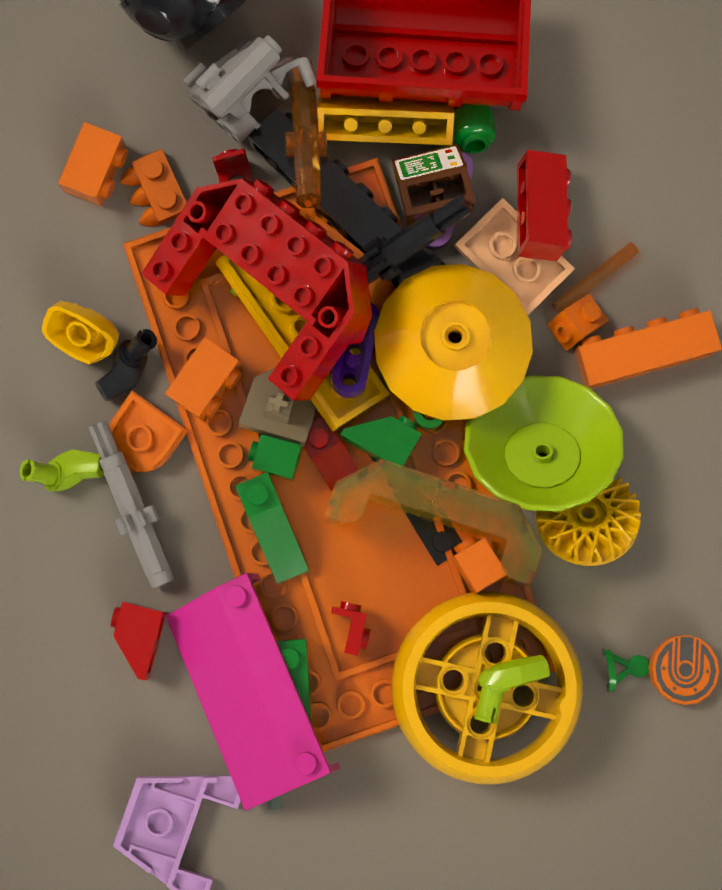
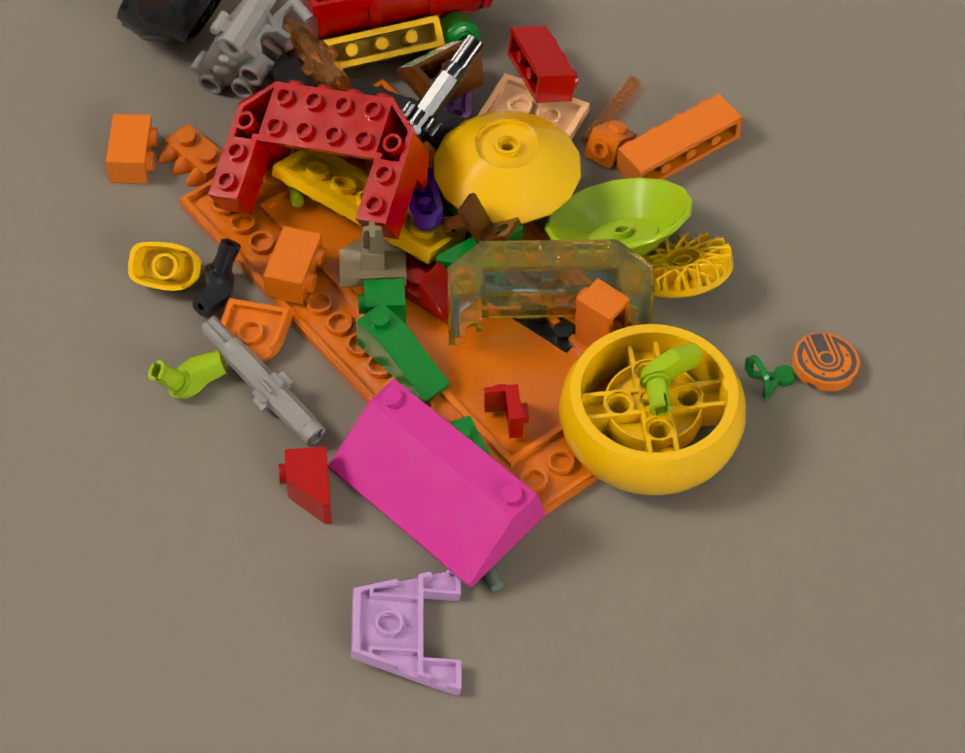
camera: 20 degrees left, 30 degrees down
none -> reddish brown bracket [442,193,521,247]

